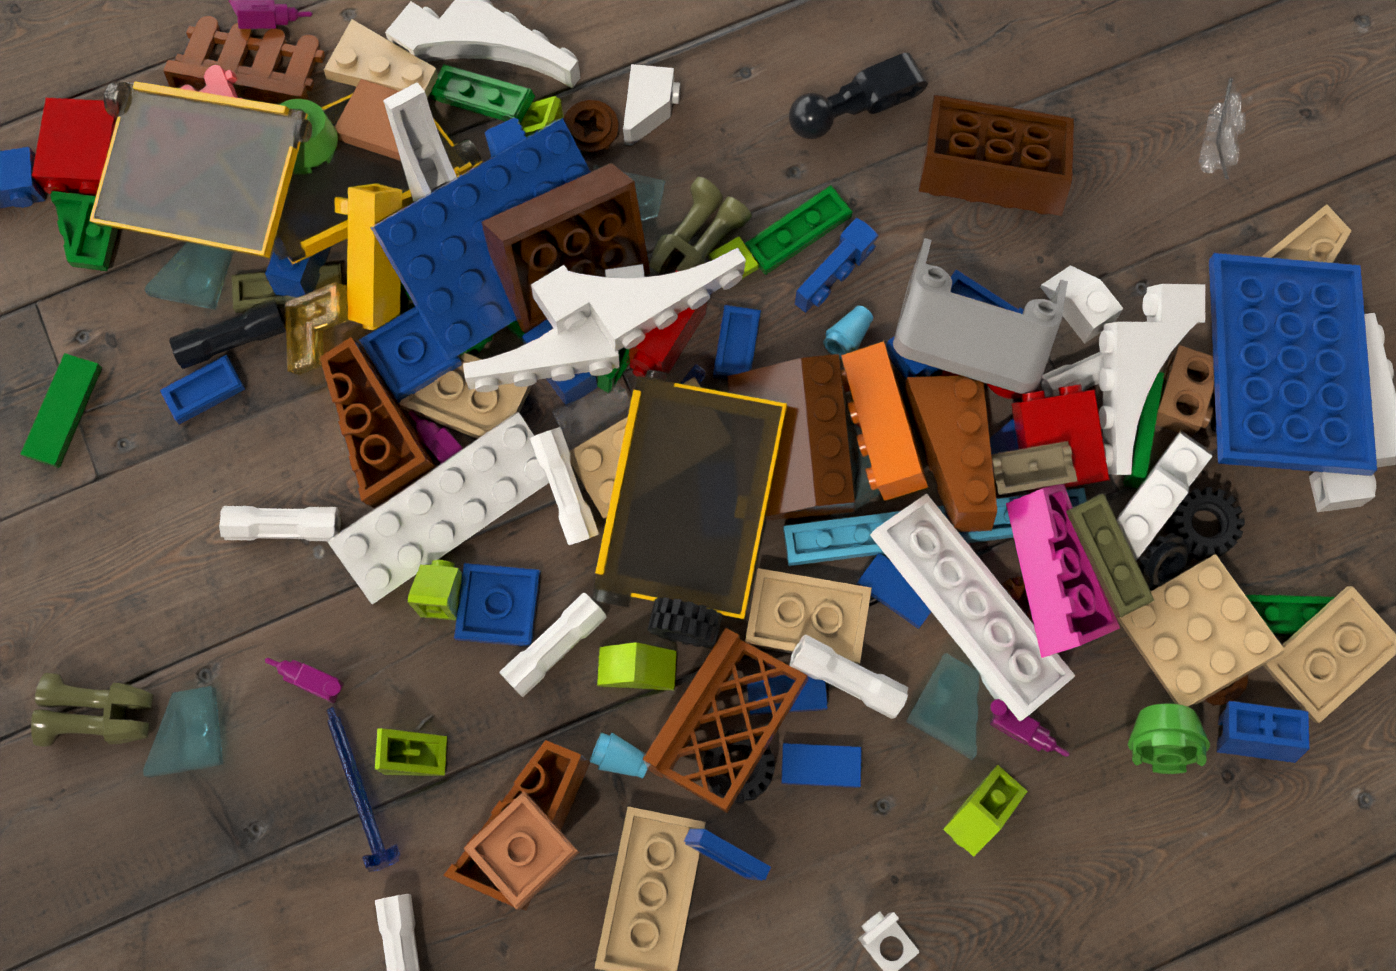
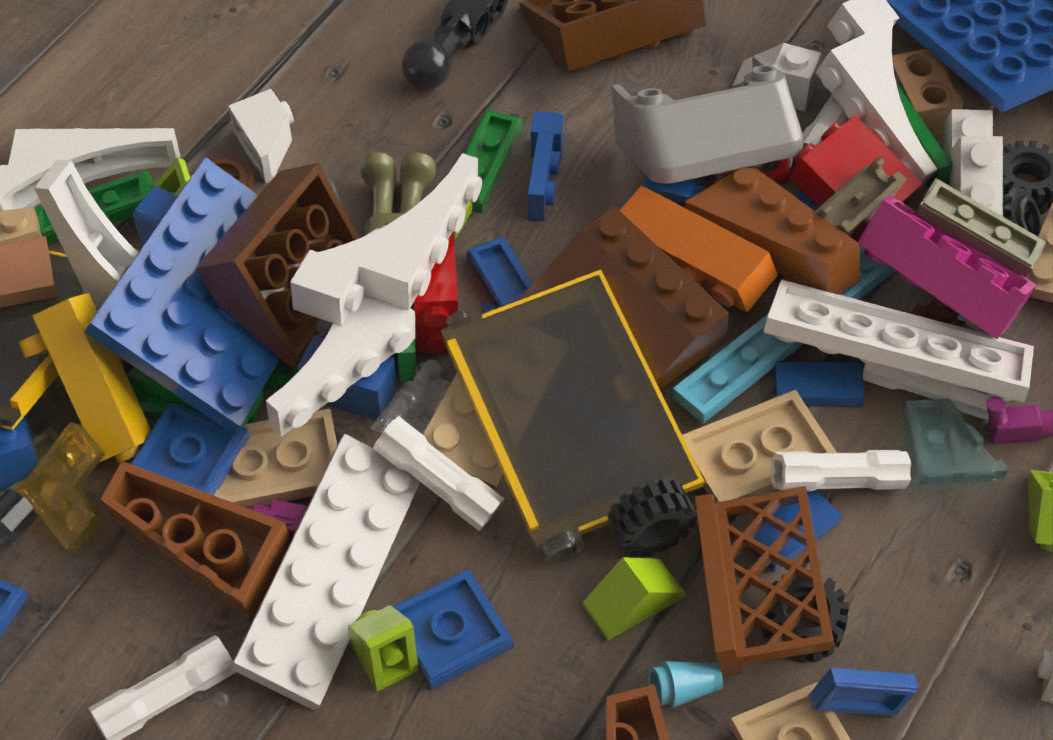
camera: 35 degrees left, 20 degrees down
white axle [499,593,607,697] -> none
blue tile [781,743,861,788] -> none
medium azure cone [823,305,873,359] -> none

